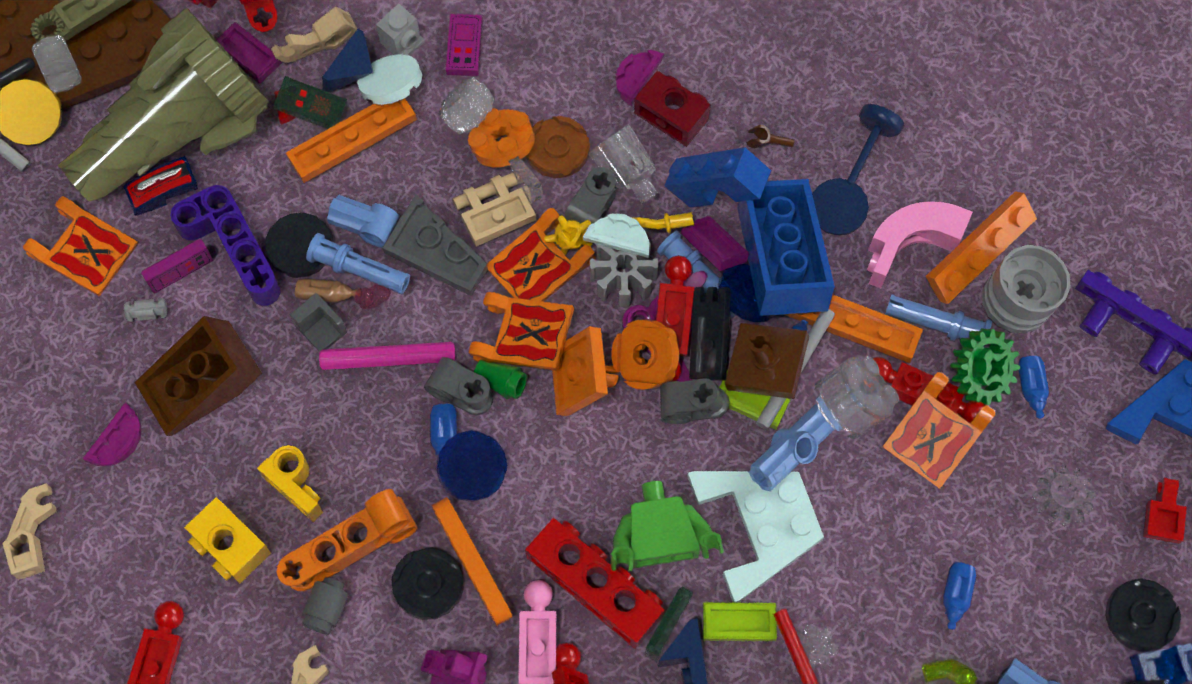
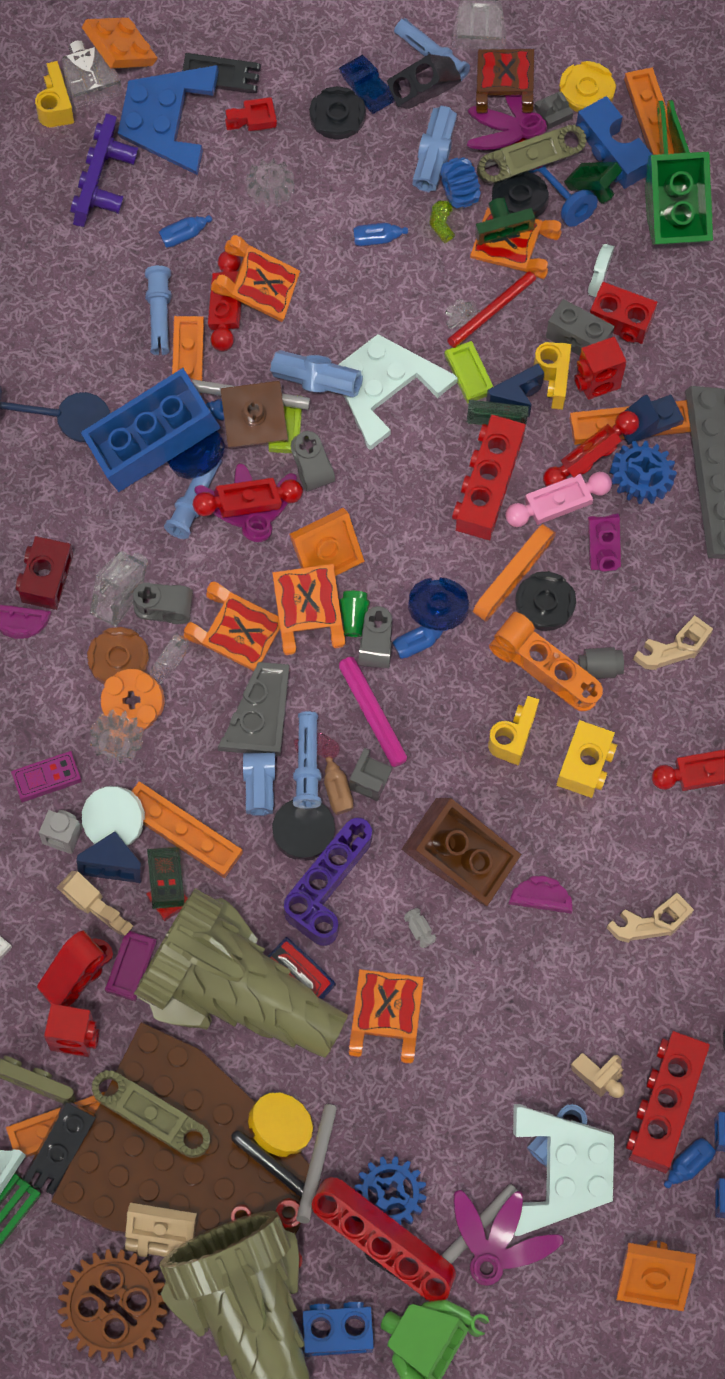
camera: 115 degrees left, 0 degrees up
clear gear [32,35,82,93] -> none
magenta tile [141,239,213,294] -> none
tan plate [452,173,536,247] -> none
yellow piece [544,212,694,255] -> none
light aqua tile [583,214,650,258] -> none
light grey gear [590,244,658,307] -> none
orange plate [611,319,679,390] -> none
bright green torso [611,481,724,571] -> none
blue arch [664,147,771,207] -> none
magenta tile [681,216,749,271] -> none
black hinge [689,287,731,381] -> none
reddish brown hand [746,125,794,149] -> none
clear brick [814,356,899,439] -> none
bright pink arch [867,201,973,289] -> none
orange plate [926,191,1037,304] -> none
green gear [950,328,1020,405] -> none
light grey wheel [982,245,1071,333] -> none

